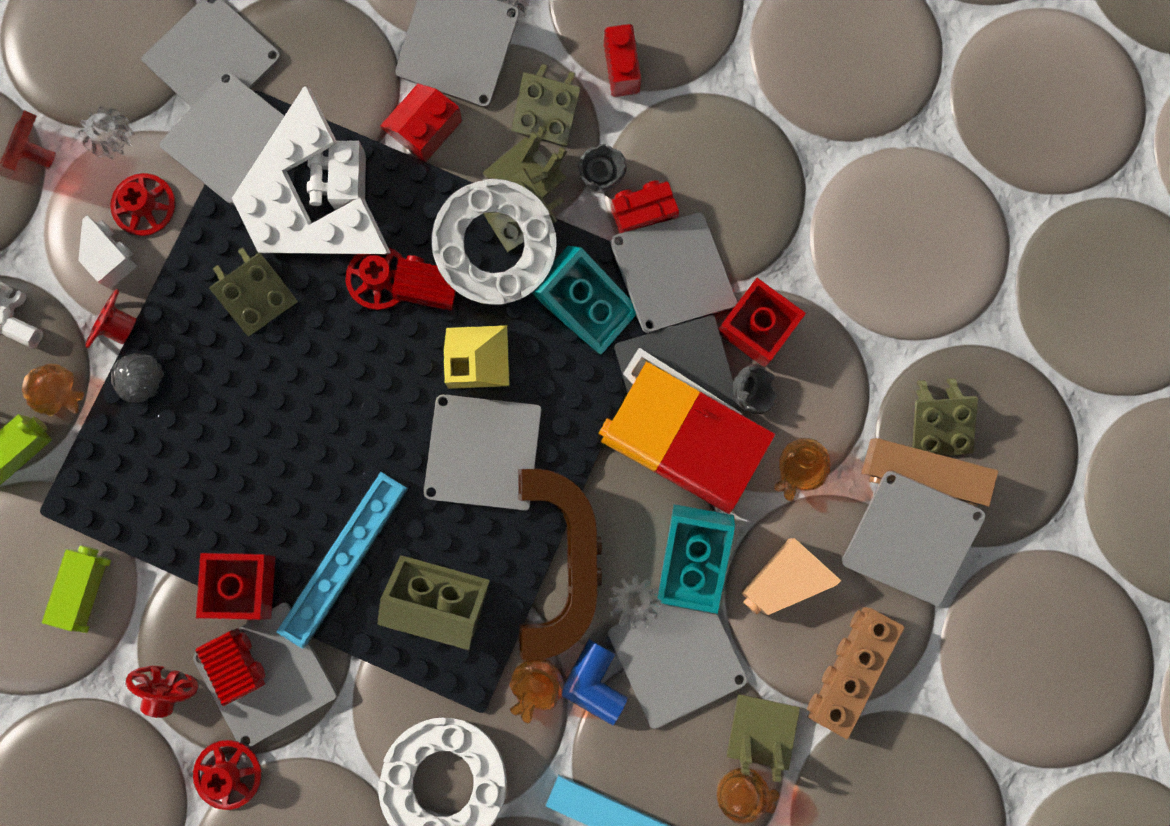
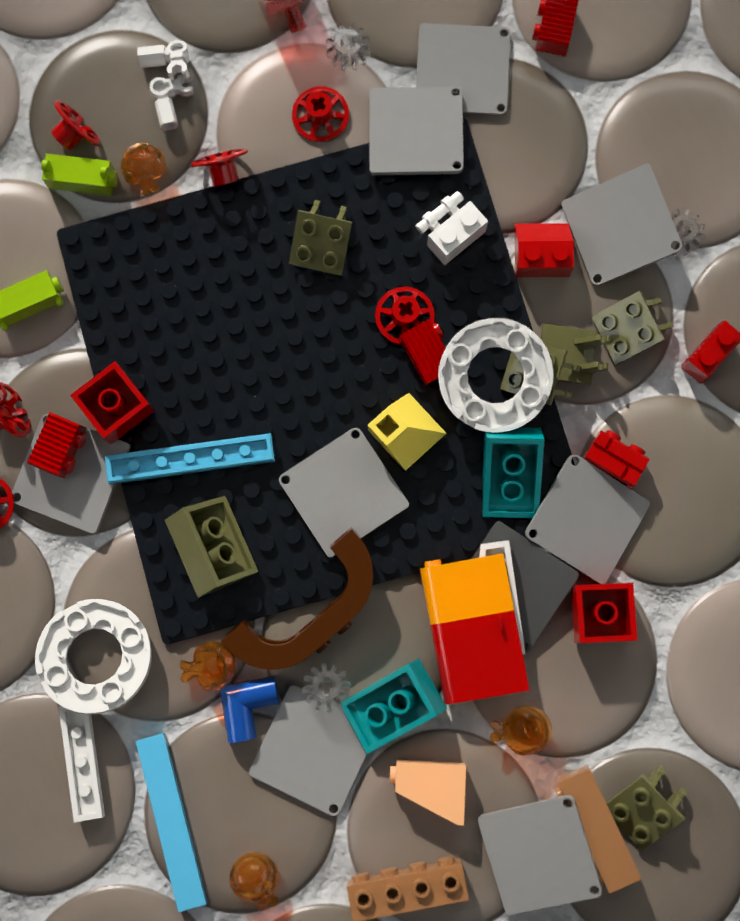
camera: 60 degrees right, 0 degrees up
white slope [78,215,137,289] -> none
dark grey hair [111,353,164,403] -> none
white wing [232,86,391,254] -> none
dark grey hair [578,144,627,192] -> none
olive plate [726,694,800,783] -> none
dark grey hair [733,364,777,415] -> none

